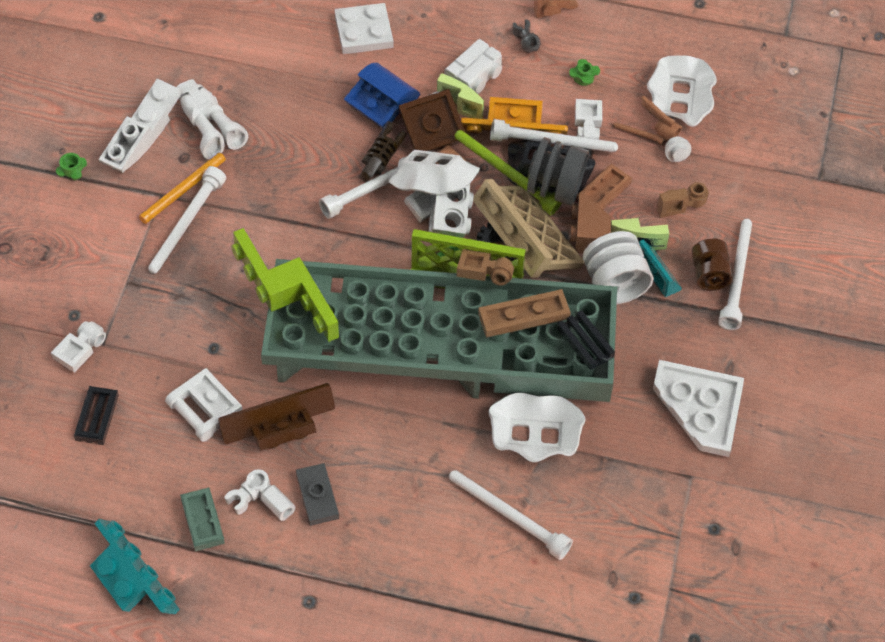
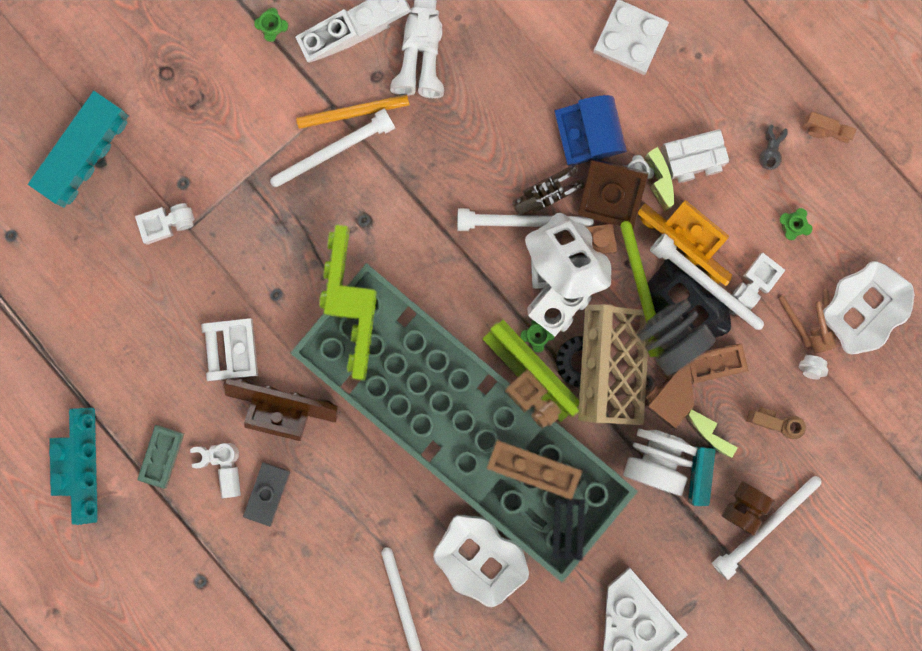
camera: 40 degrees right, 30 degrees up
black tile [74,386,119,445] -> none

